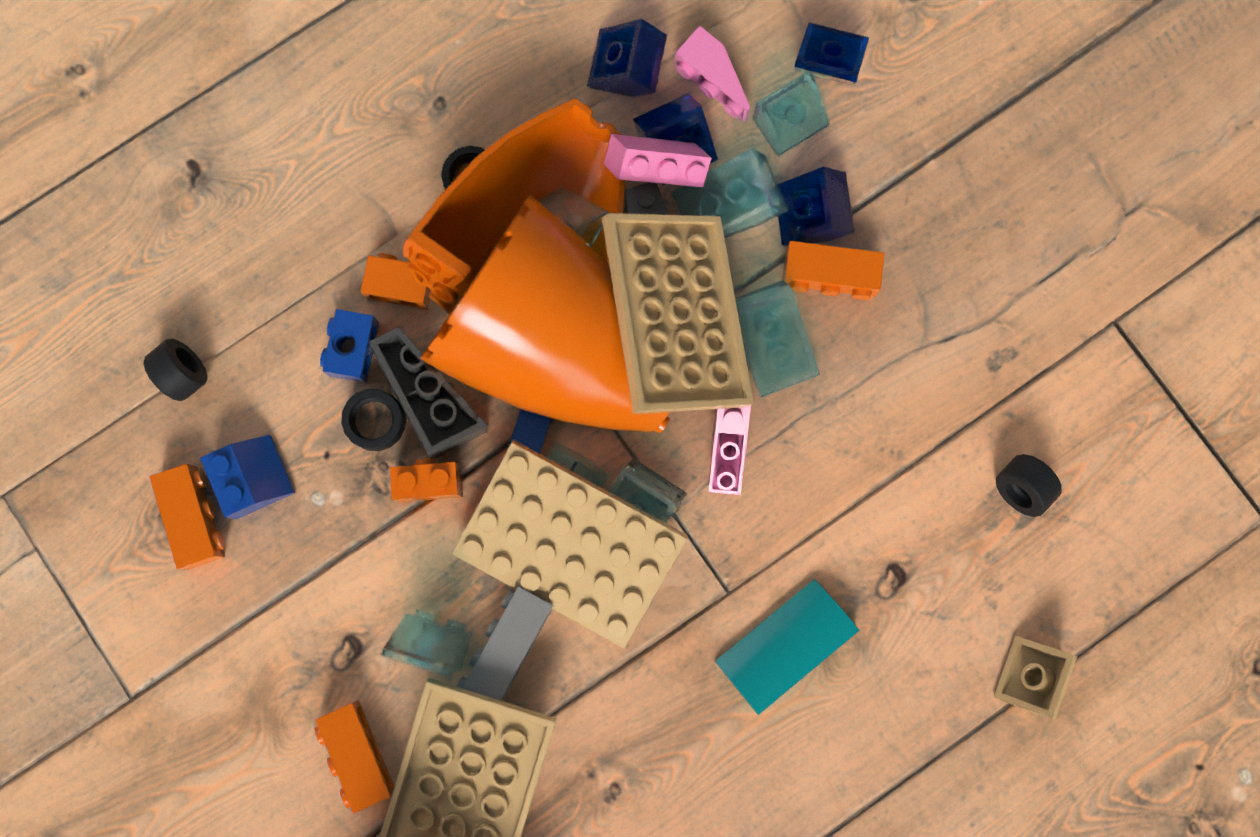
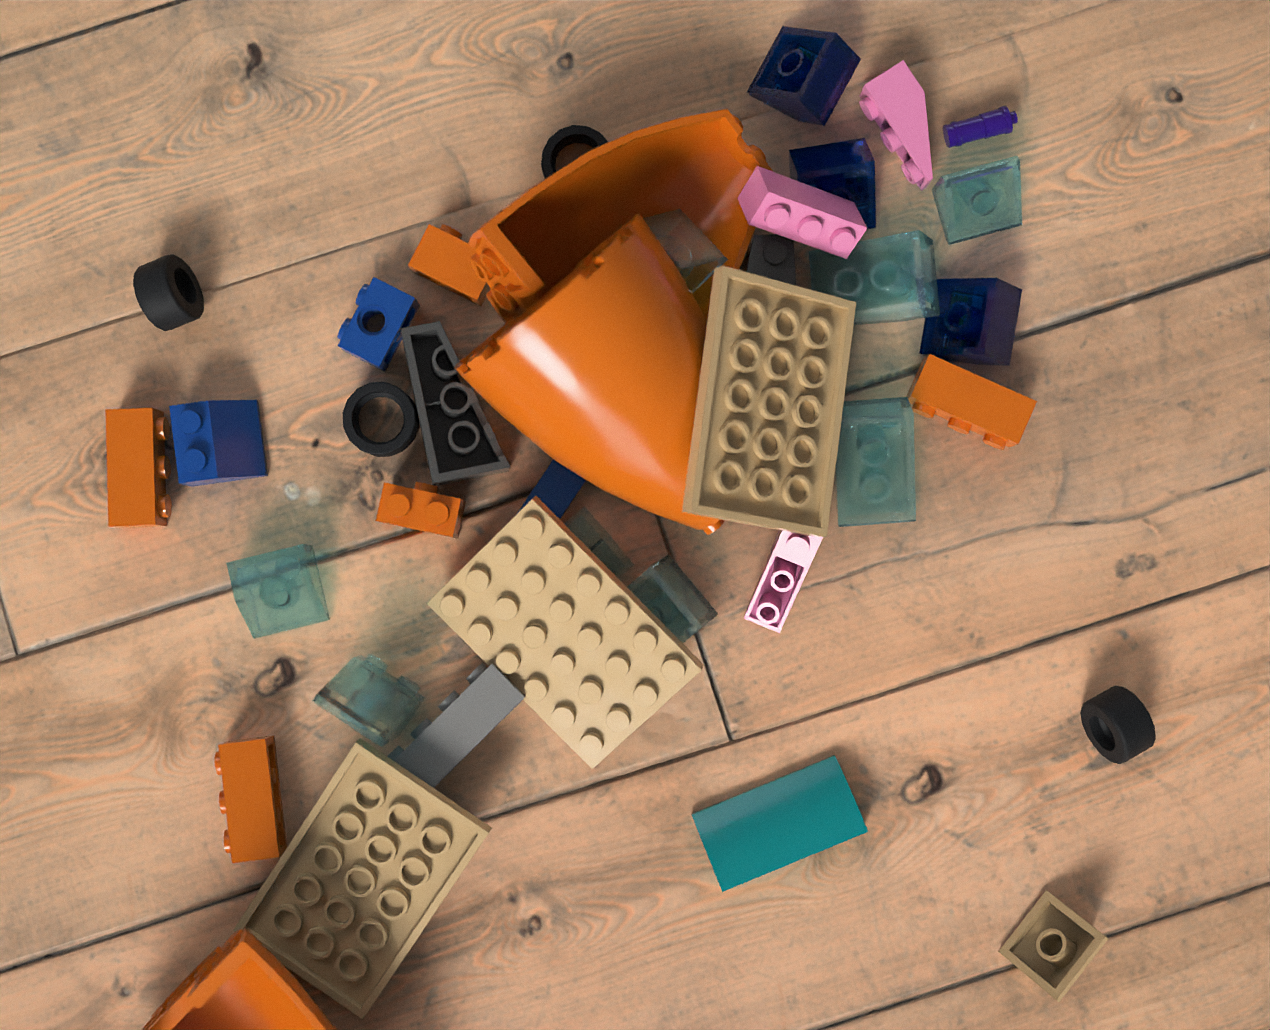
camera: 20 degrees right, 5 degrees up
clear blue slope [794,22,869,86] -> none
none -> clear light blue slope [226,544,330,639]
none -> dark purple piece [943,106,1018,148]

